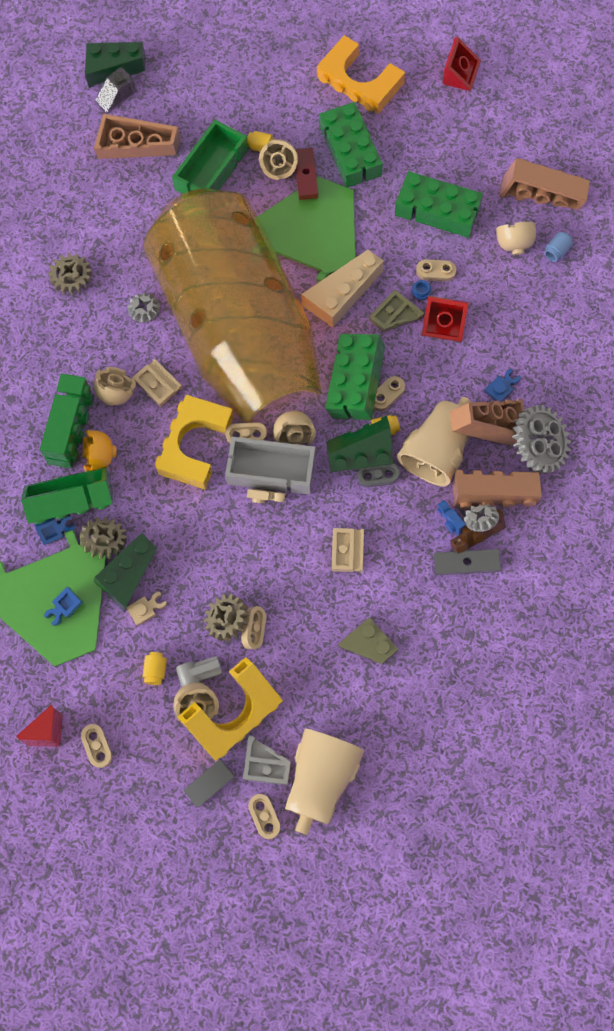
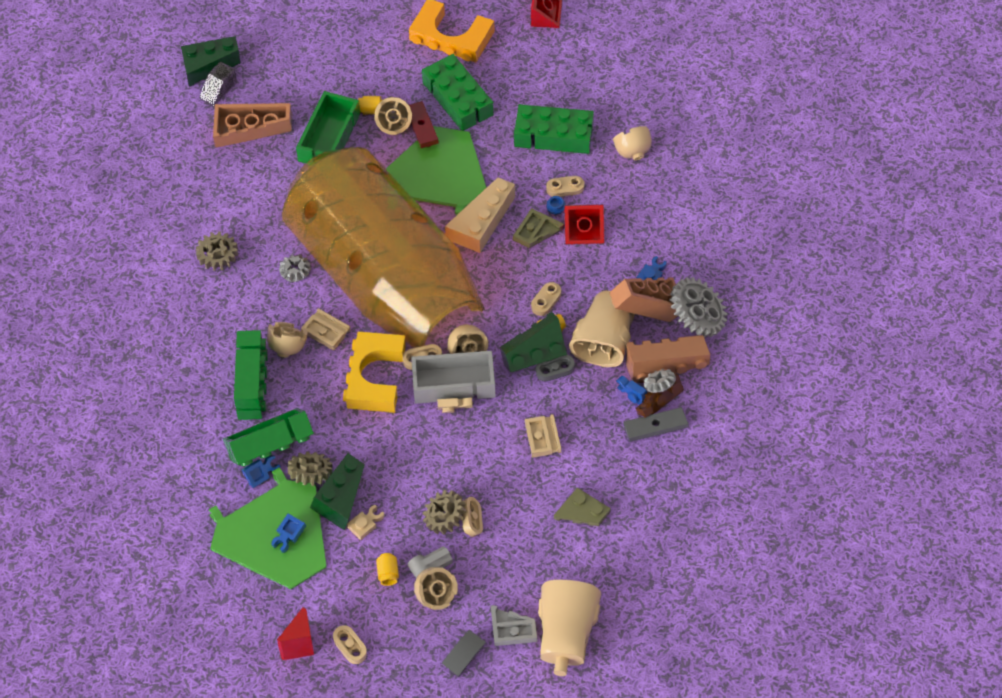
camera: 15 degrees left, 15 degrees down
light orange cylinder [82,430,116,471] -> none
yellow arch [178,657,283,761] -> none
tan plate [248,794,281,840] -> none
green piece [325,334,385,420] -> none
nougat wedge [499,158,590,210] -> none
medium blue brick [544,232,573,262] -> none

